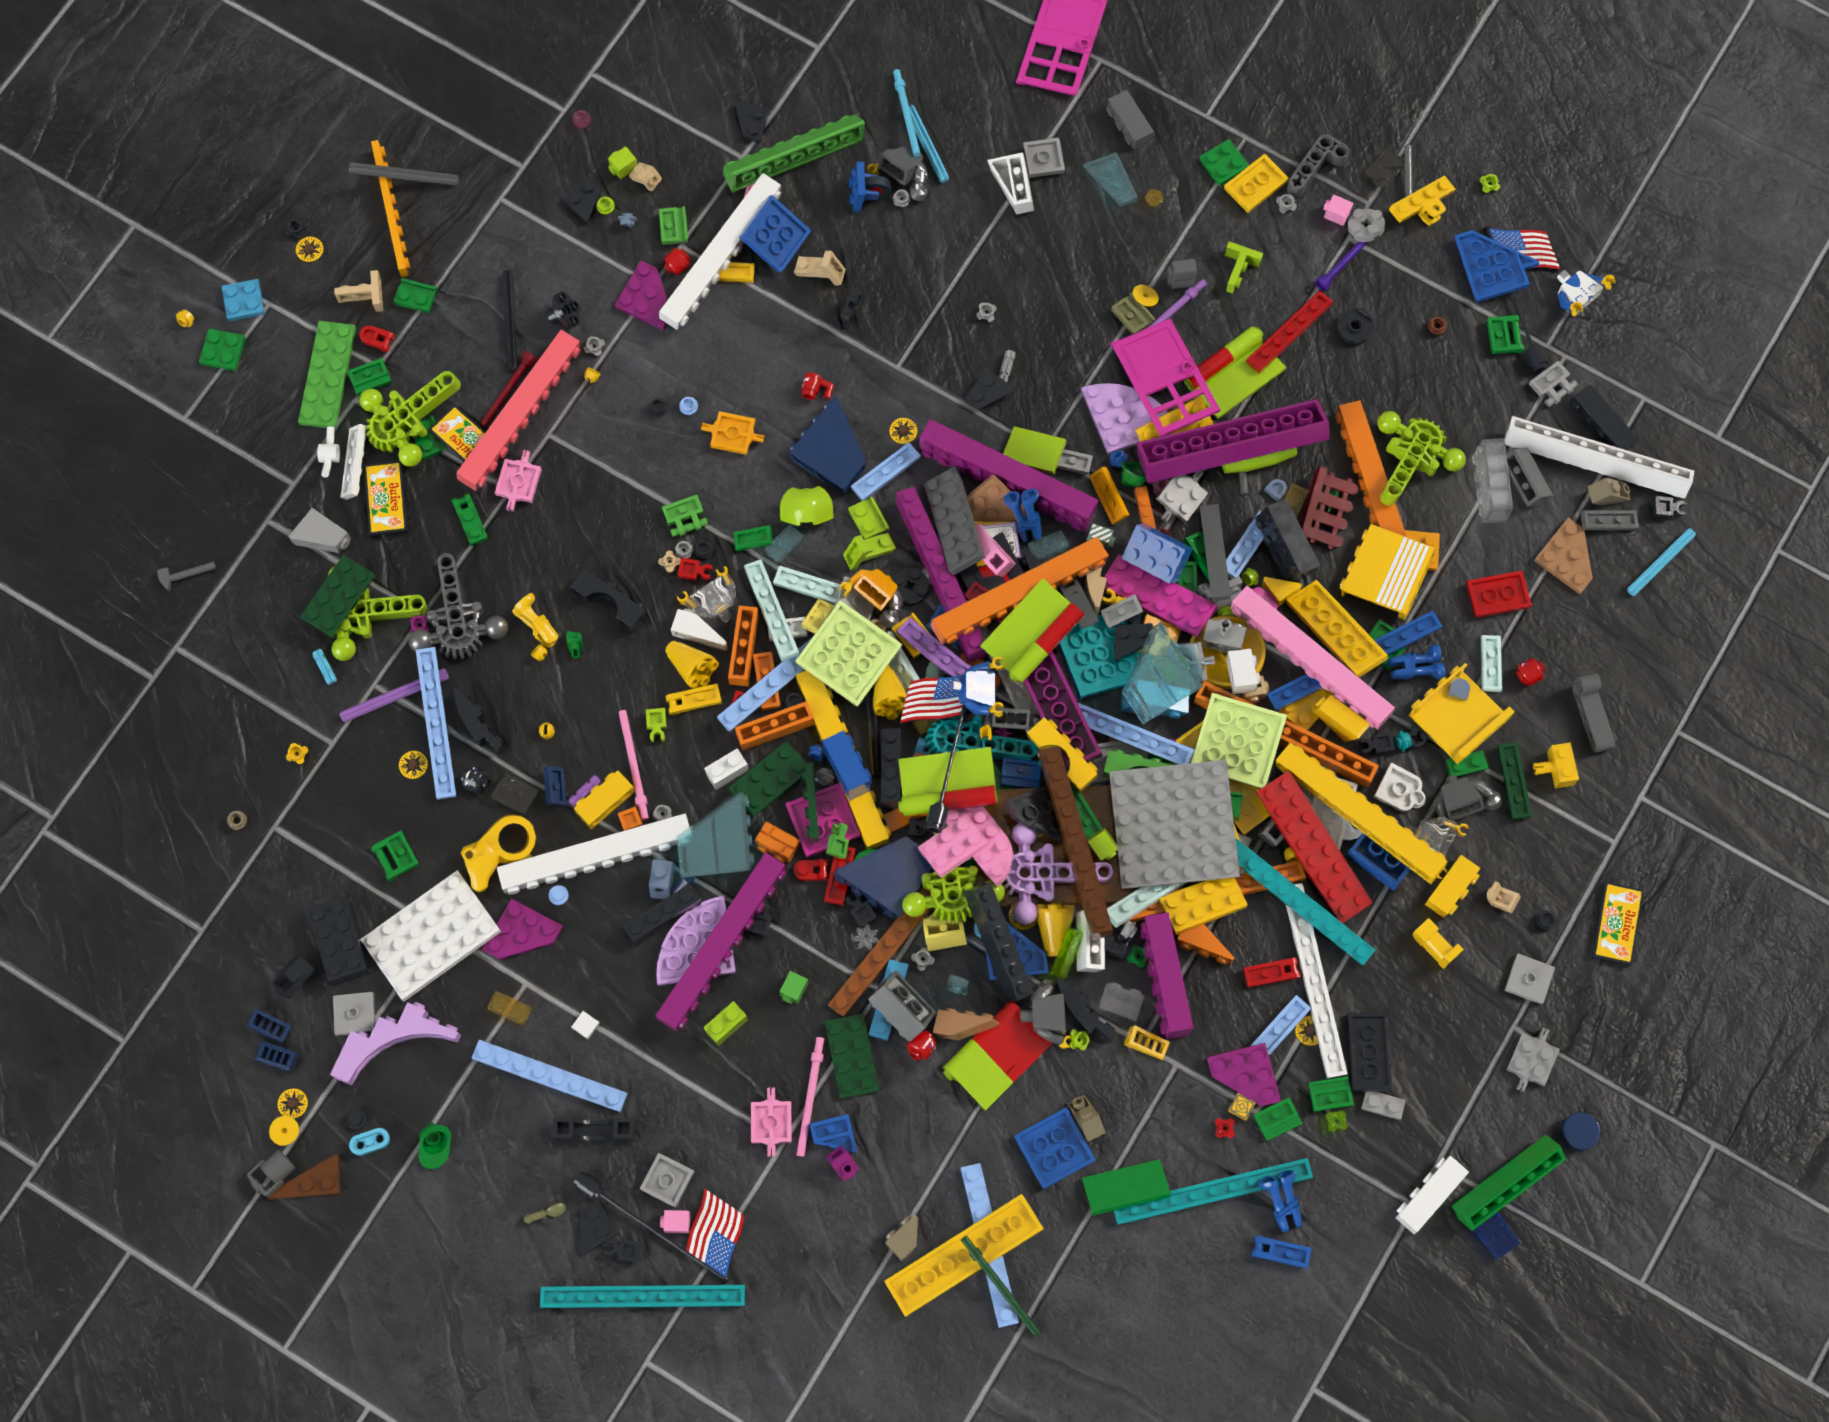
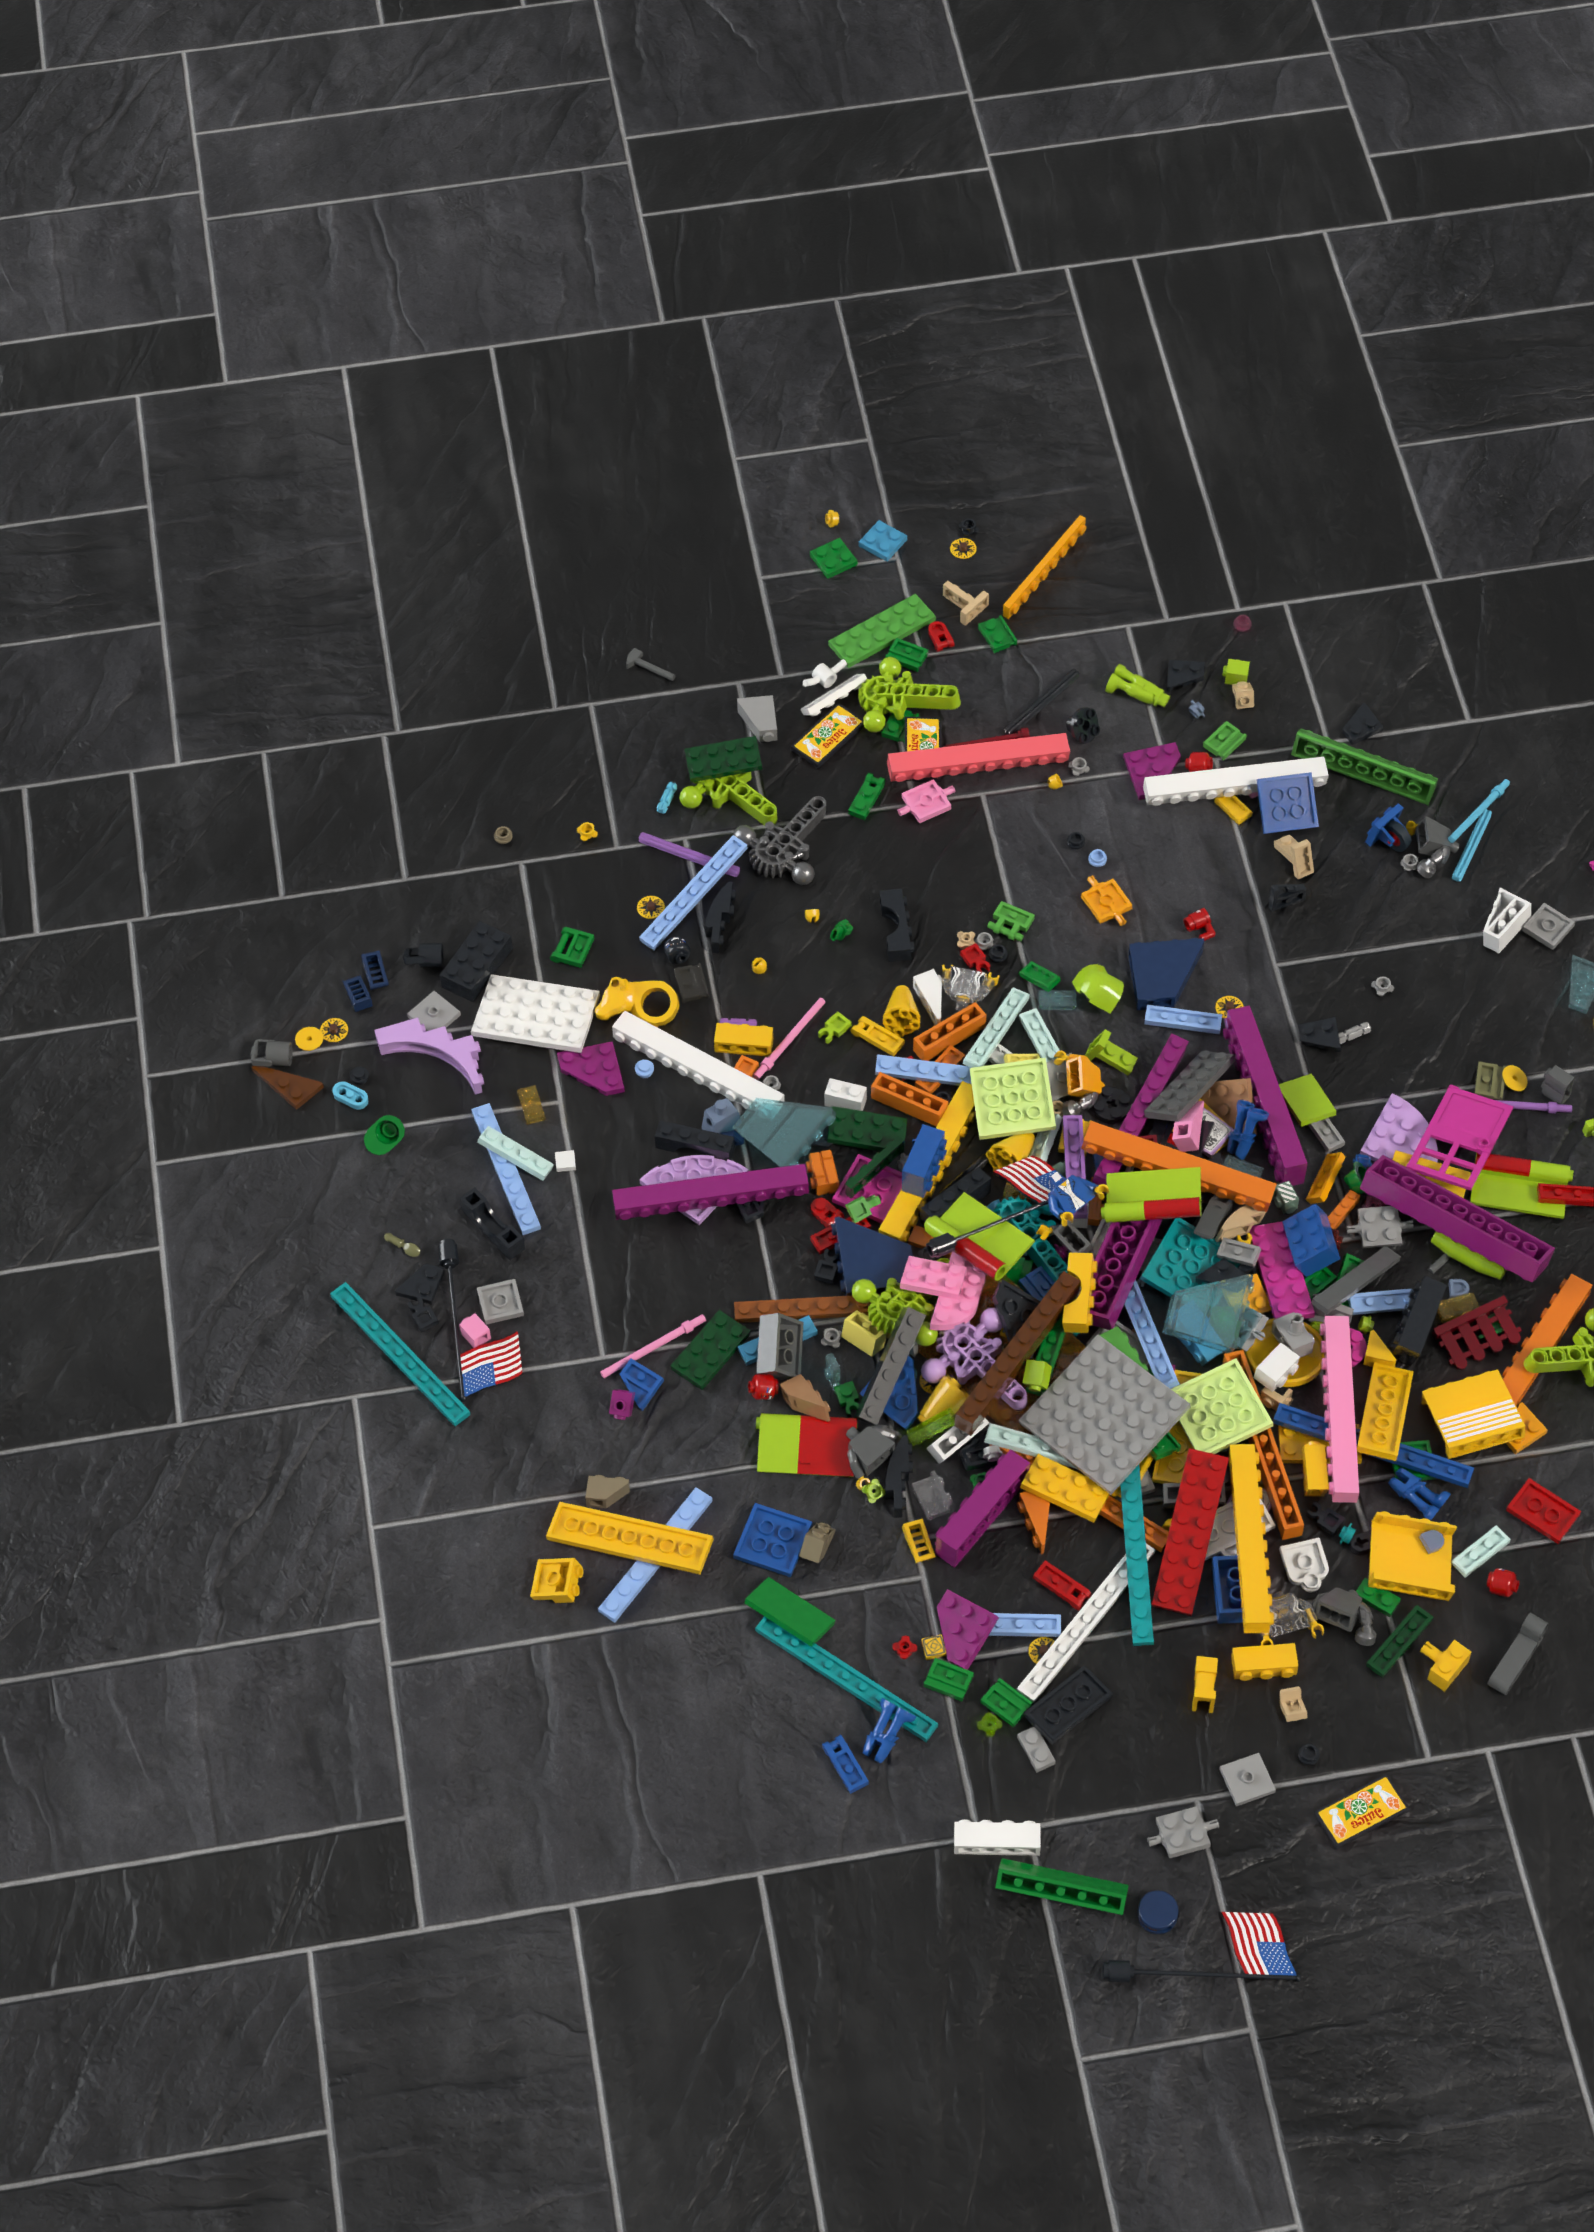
camera: 50 degrees right, 15 degrees down
dark grey axle [349,162,459,185] -> none
magenta plate [410,616,429,633] -> none
yellow piece [512,593,558,648] -> none
dark blue plate [543,766,566,807] -> none
lime plate [596,197,615,215] -> none
lime brick [704,1001,748,1046] -> none
bright pink plate [751,1088,792,1157] -> none
bright green brick [780,971,808,1004] -> none
lime plate [848,497,889,540] -> none
clear plant [853,925,879,950] -> none
dark green bar [961,1235,1041,1337] -> none
clear blue plate [1474,1212,1520,1260] -> none
none -> light aqua plate [477,1126,554,1181]
none -> yellow plate [530,1558,583,1603]
none -> green plate [834,1381,859,1418]
none -> flag [1102,1912,1301,1983]
none -> lime piece [1105,664,1170,707]

